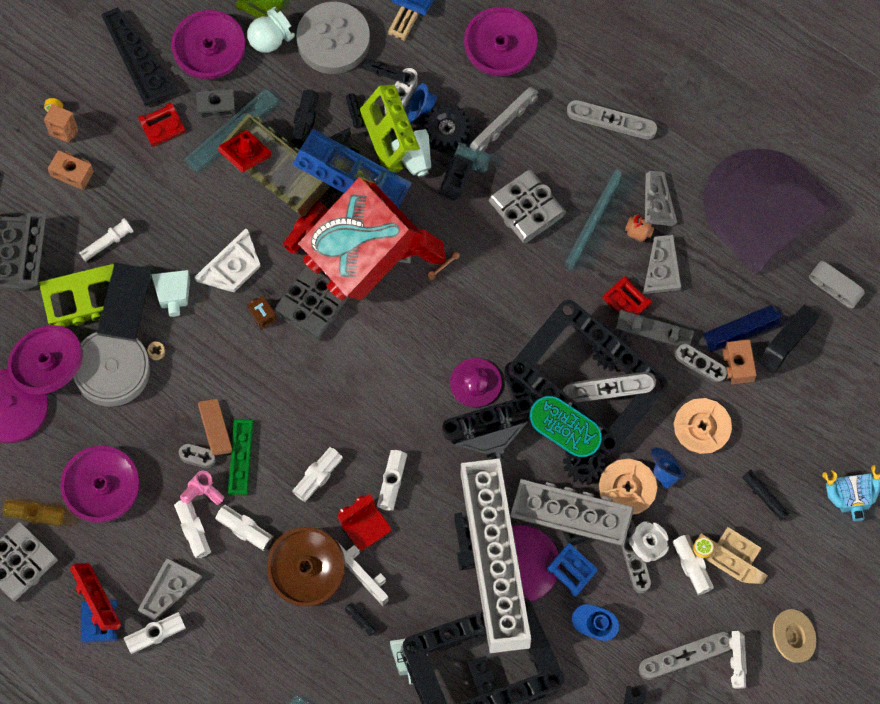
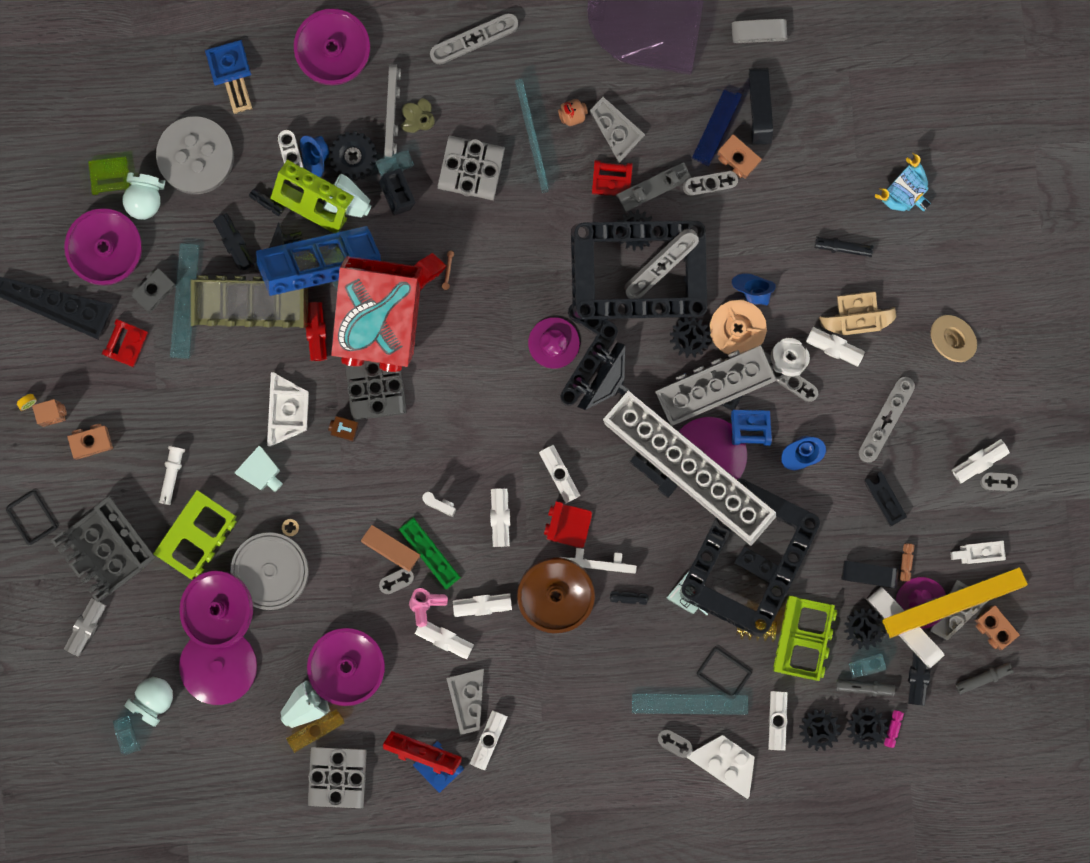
camera: 45 degrees left, 15 degrees up
black tile [97,263,152,342] -> none
red plate [218,130,271,173] -> none
black pin [363,59,411,85] -> none
tile [530,396,602,457] -> none
light grey wing [645,171,677,226] -> none
light nougat piece [674,398,732,454] -> none
tile [693,537,714,558] -> none
white hinge [729,631,747,689] -> none
none -> light aqua cone [280,680,330,728]
none -> olive plate [400,98,435,133]
none -> white plate [422,492,456,517]

